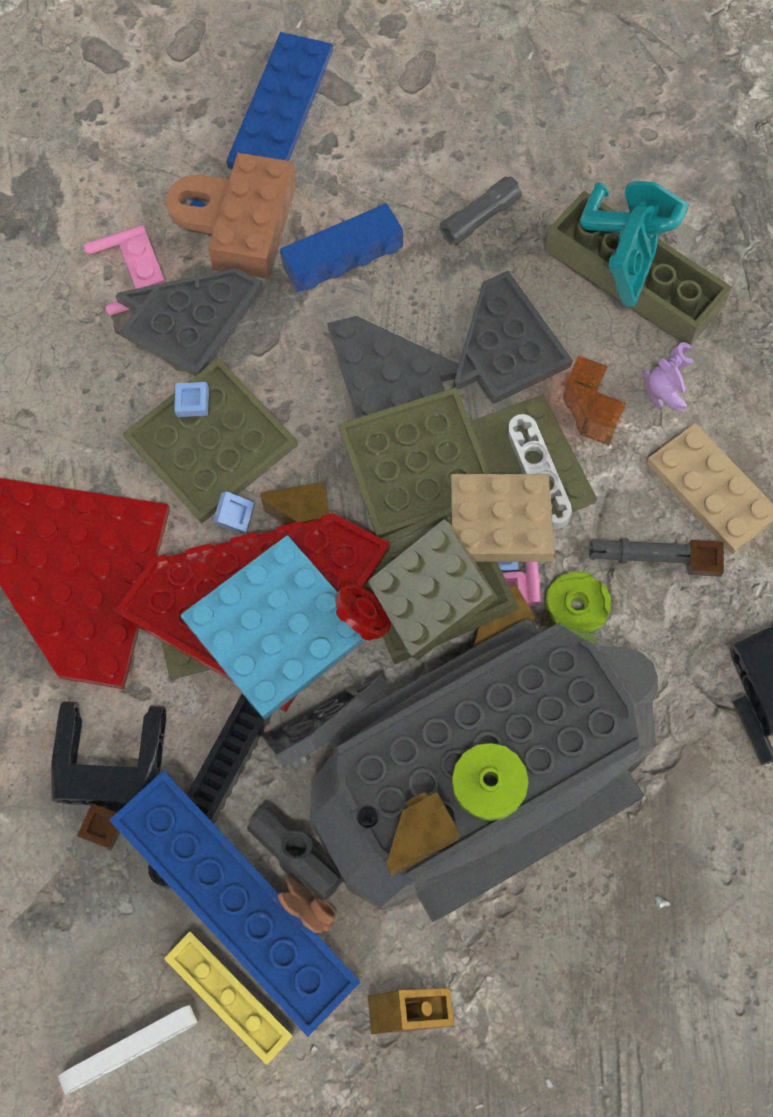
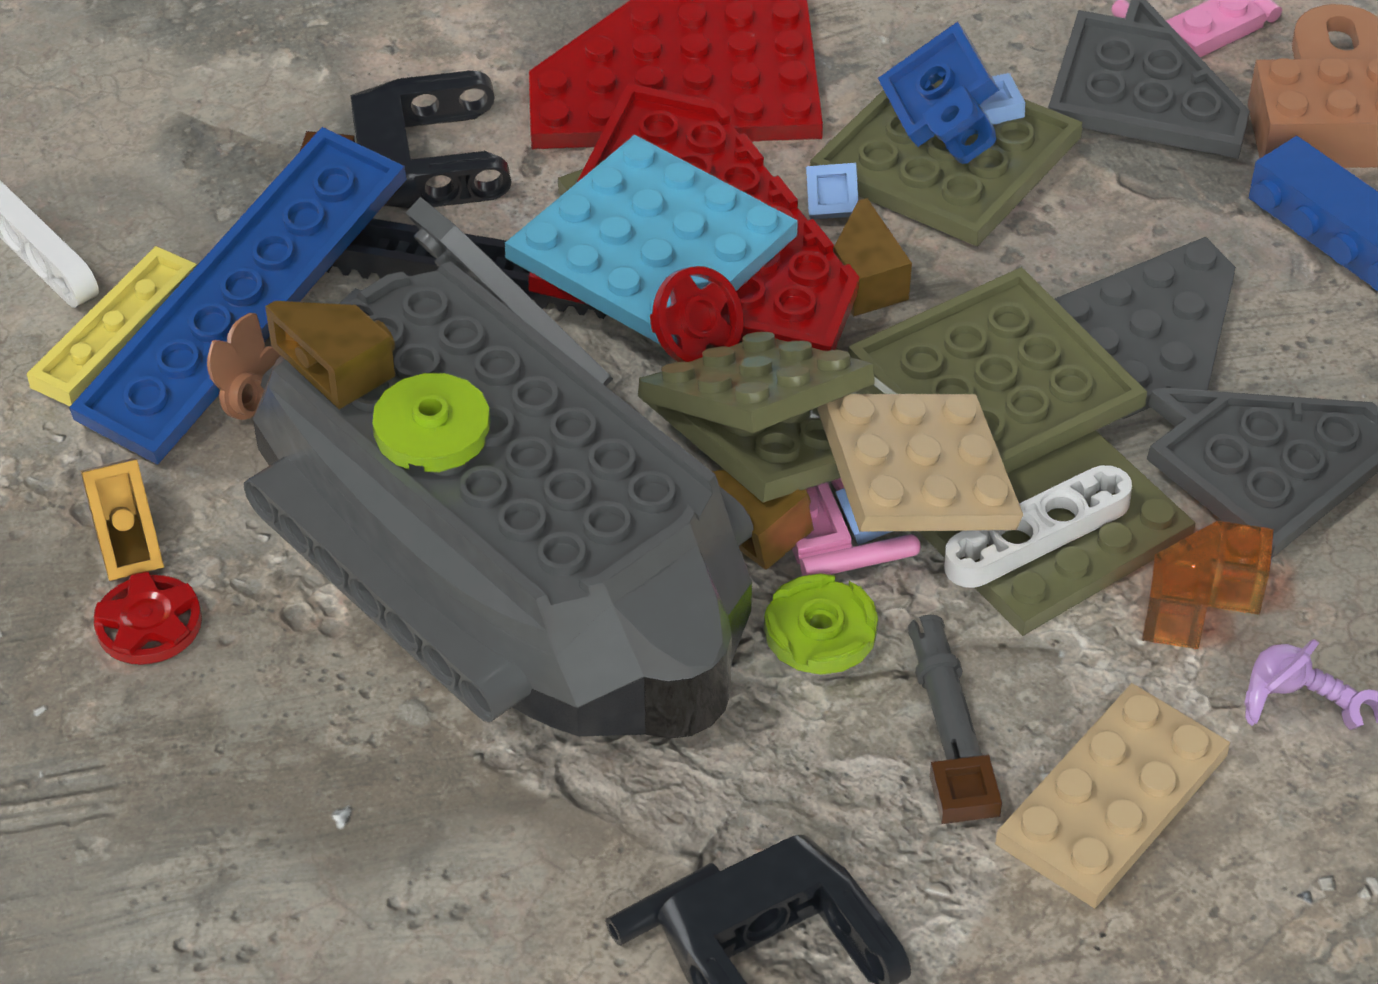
camera: 75 degrees right, 20 degrees down
none -> red wheel [93,572,202,664]
none -> blue plate [878,21,999,164]

